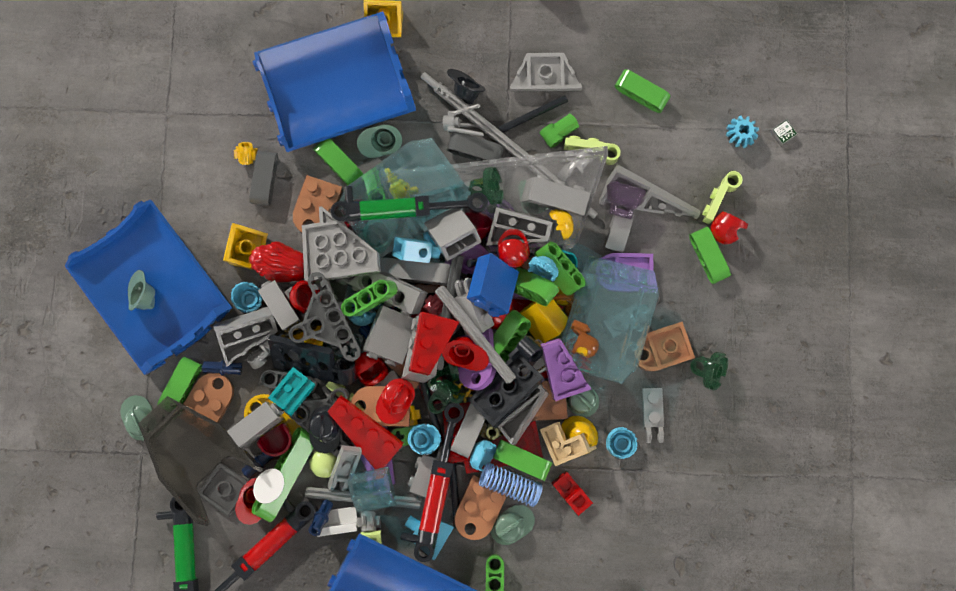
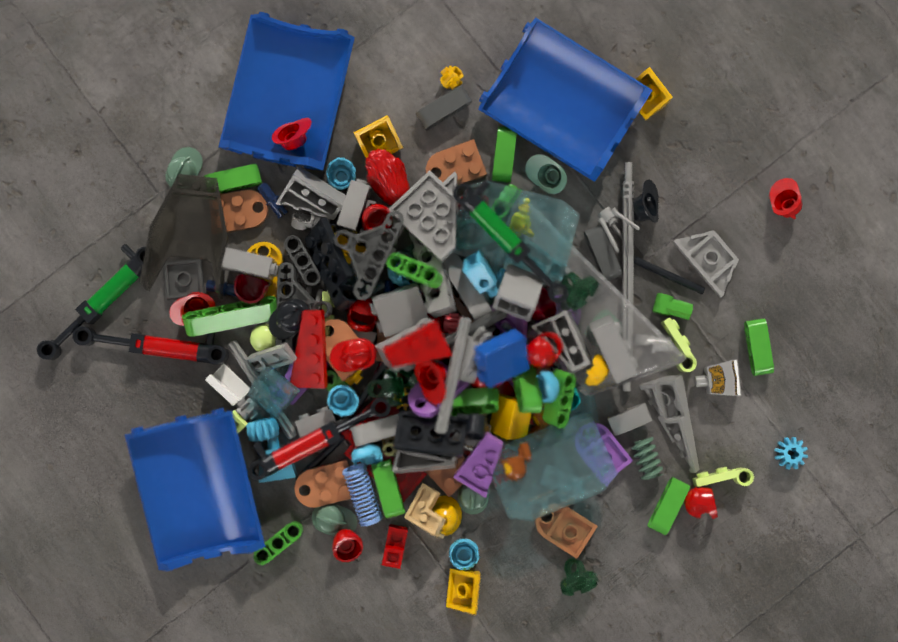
camera: 45 degrees right, 5 degrees up
sand green piece [128,270,155,311] -> none
white sticker [253,469,284,504] -> none
teal plate [268,367,316,416] -> none
dark blue axle [308,499,333,536] -> none
clear purple piece [607,181,646,220] -> none
light grey hinge [642,388,664,443] -> none
tile [770,119,798,146] -> none
none -> medium azure gear [246,417,279,442]
none -> red piece [272,118,312,150]
none -> red hat [332,529,363,562]
none -> yellow slope [446,568,480,614]
none -> sand green piece [631,437,663,480]
none -> torso [694,359,742,396]

